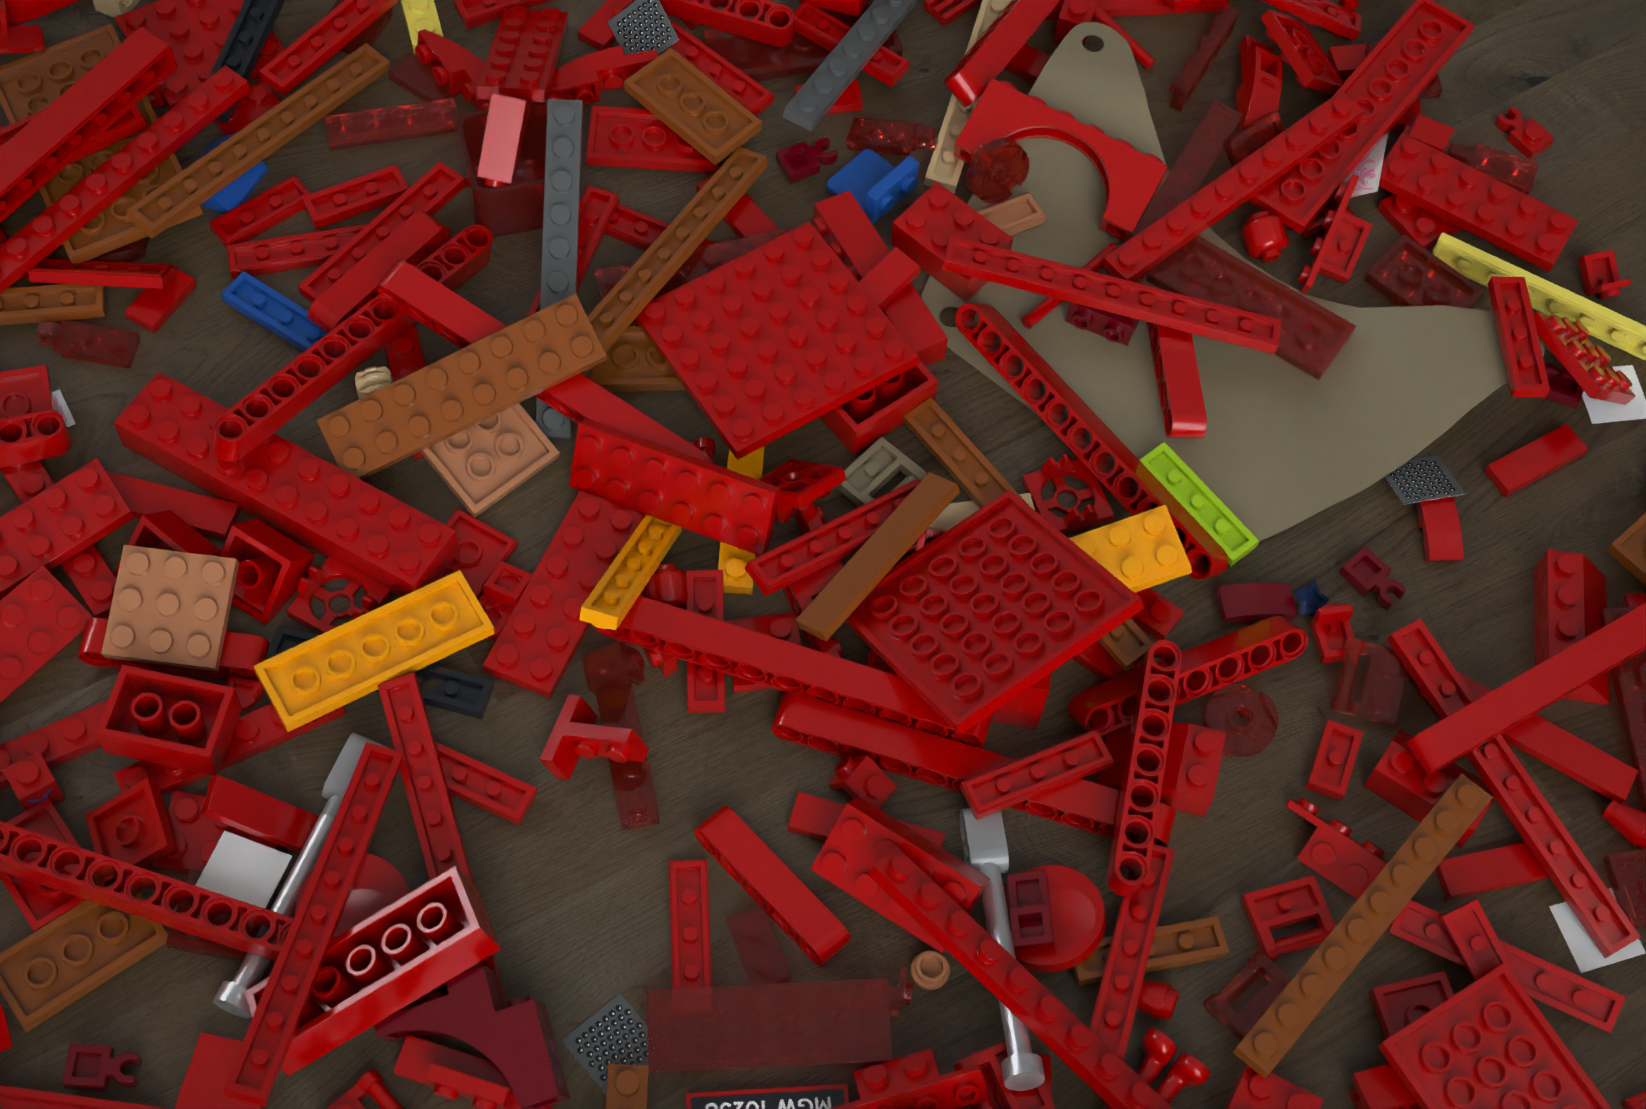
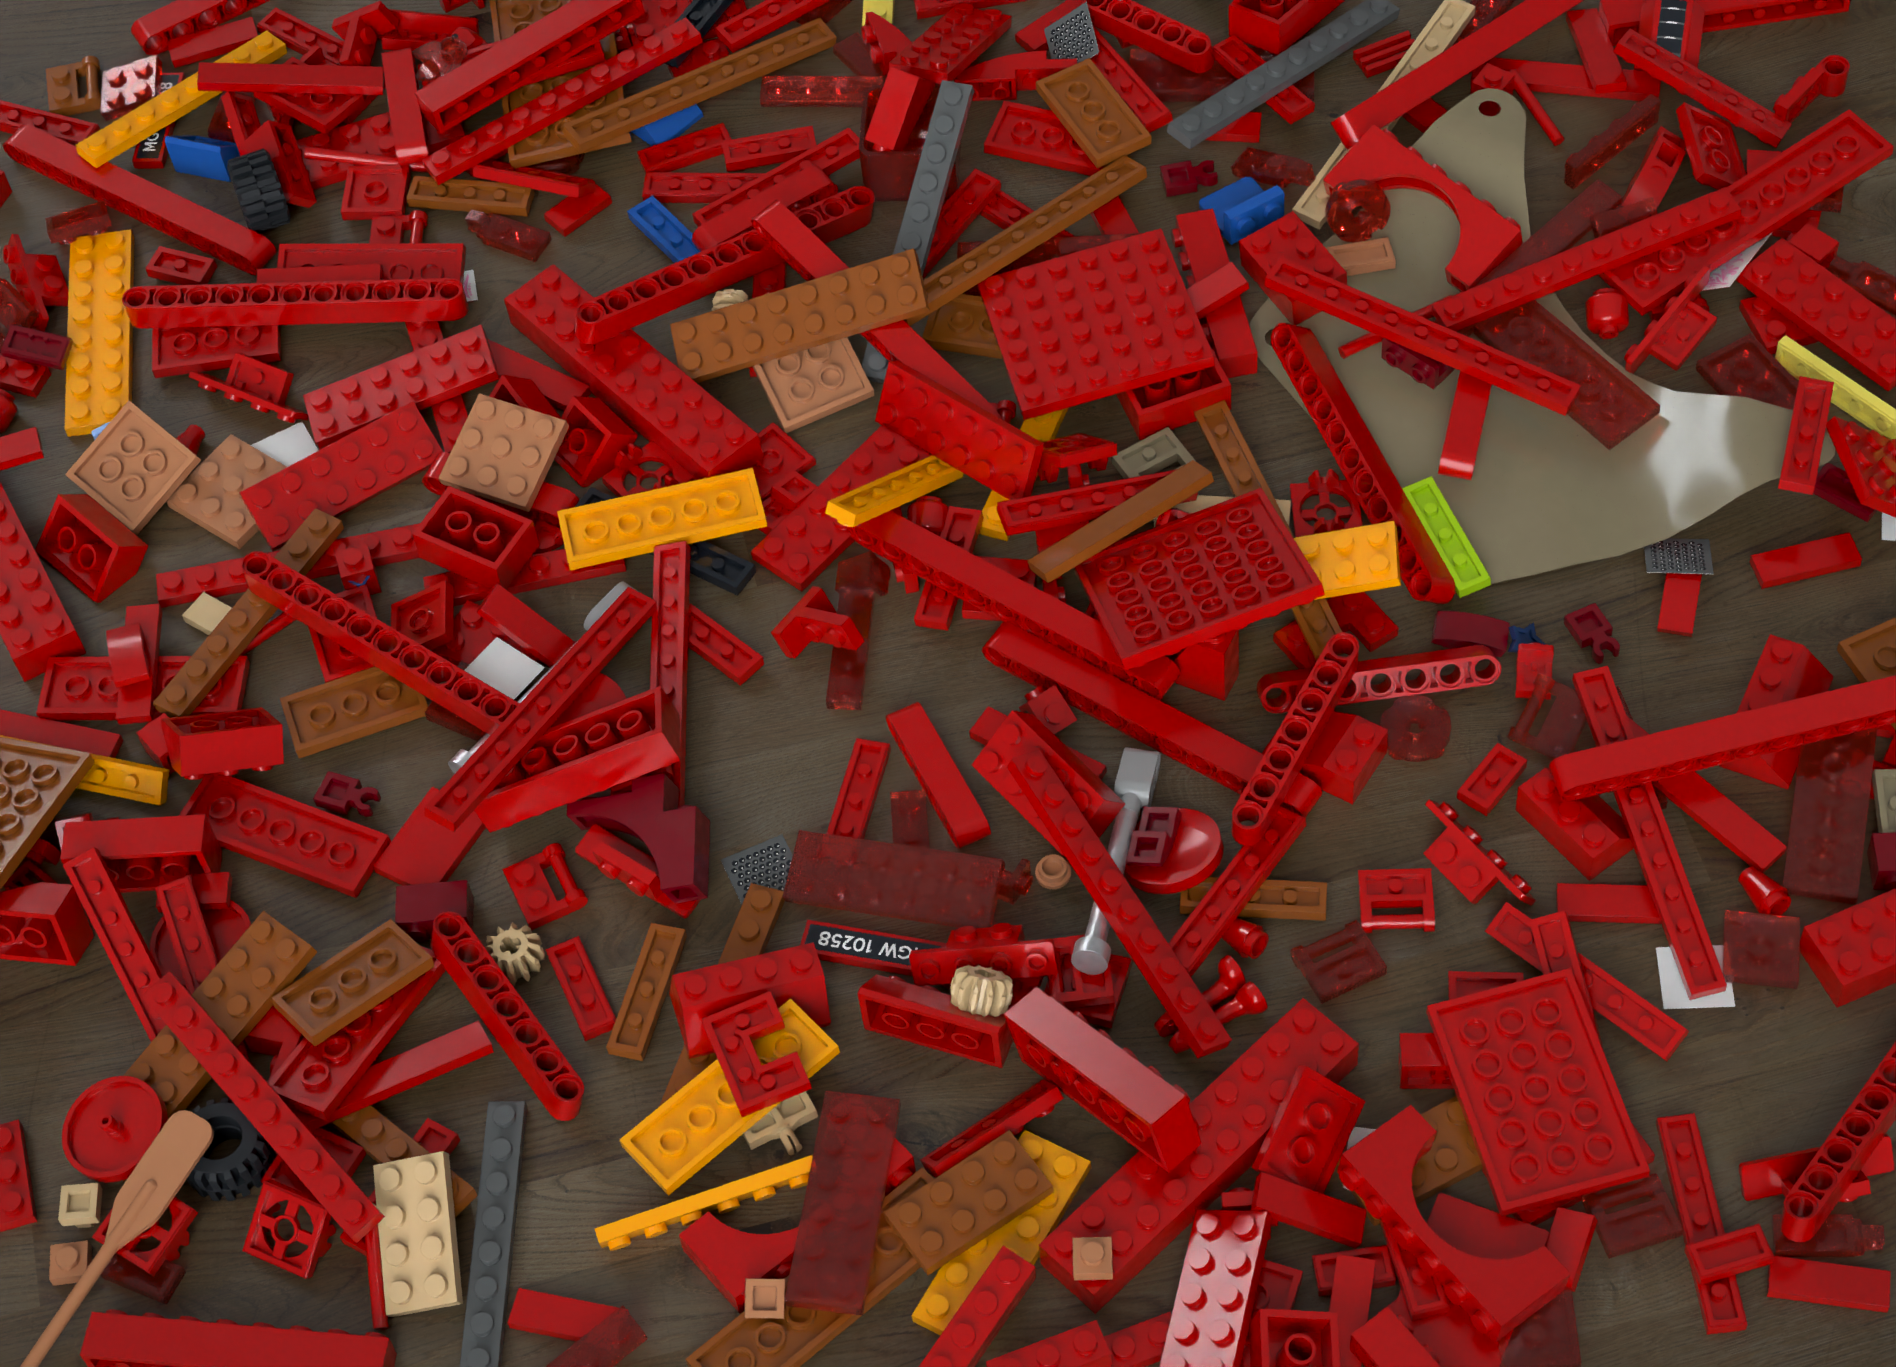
camera: 30 degrees right, 5 degrees down
red tile [960,729,1114,820] -> none
dark orange plate [1233,773,1493,1079] -> none

